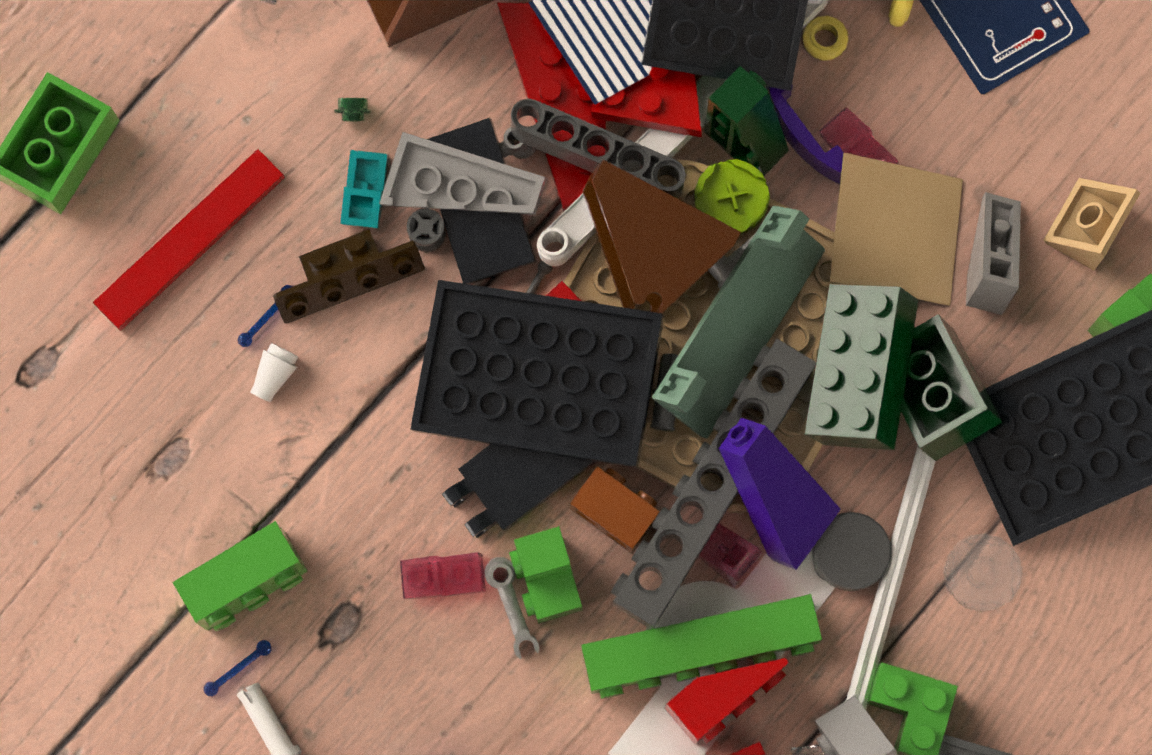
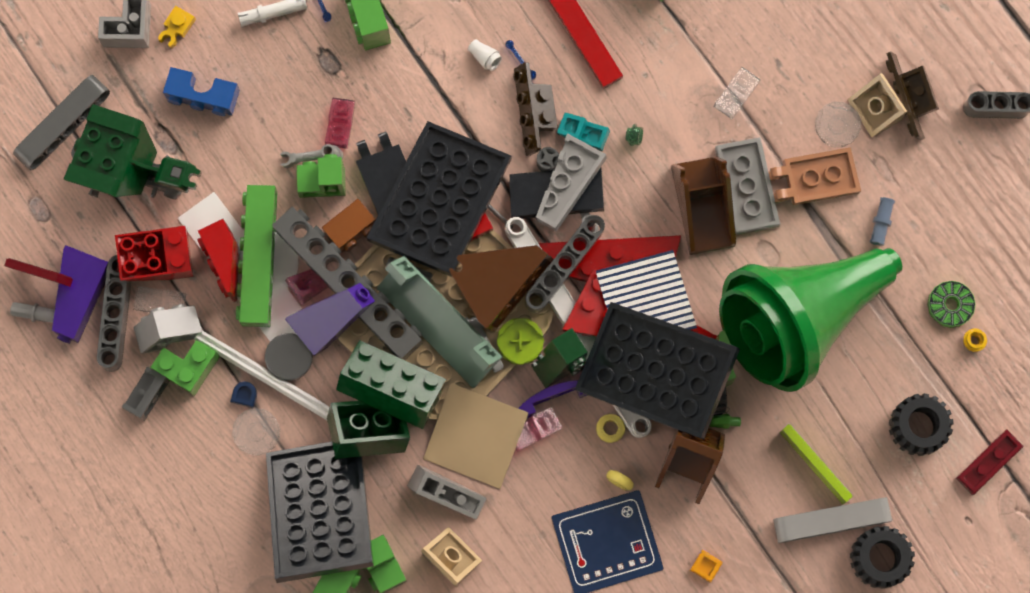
camera: 100 degrees right, 0 degrees up
none -> dark blue tile [230,381,257,408]

